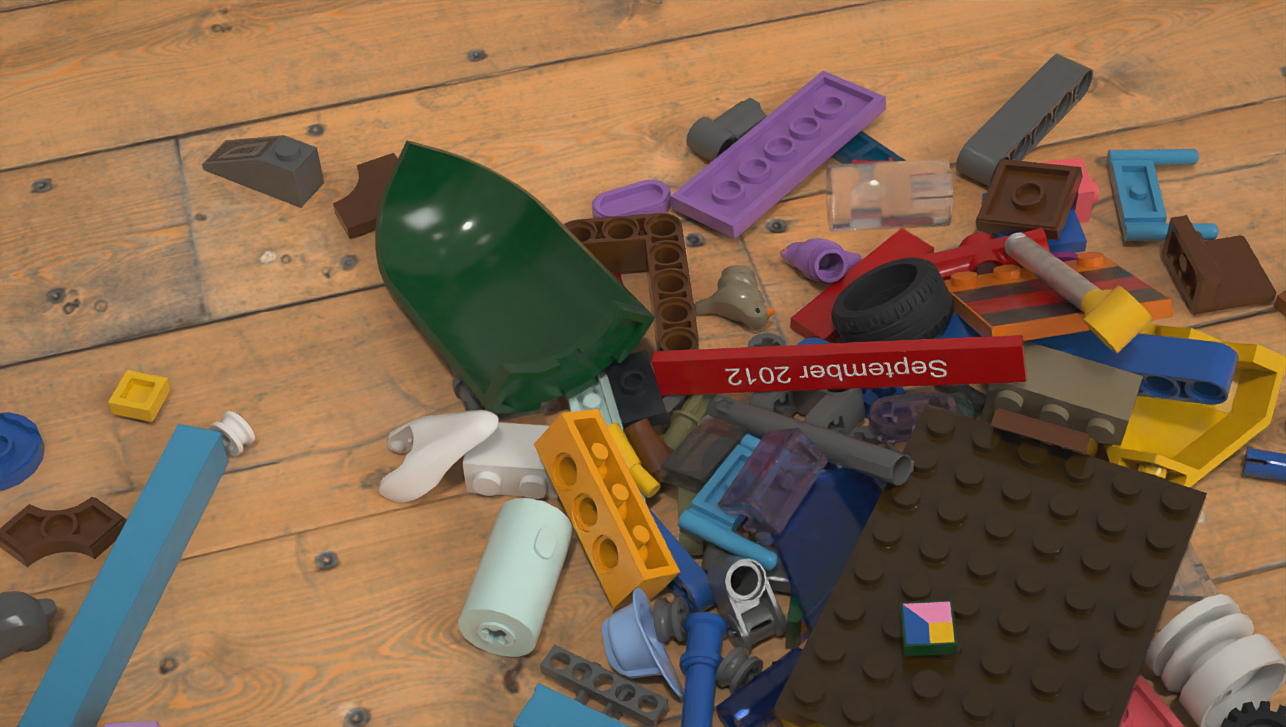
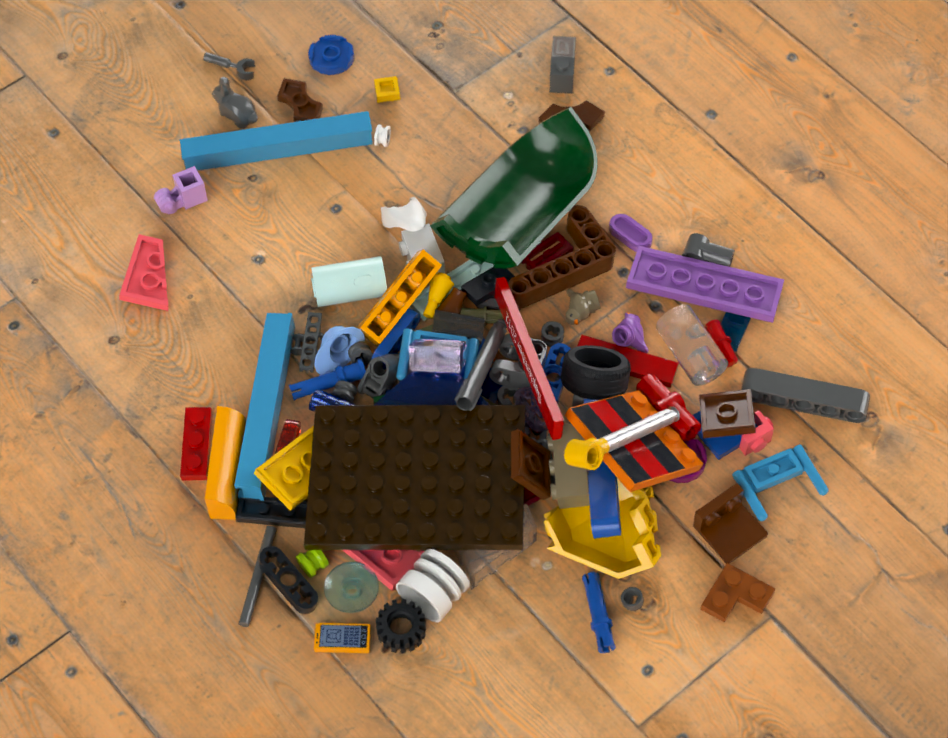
camera: 65 degrees right, 10 degrees up
tile [900,599,958,656] -> none

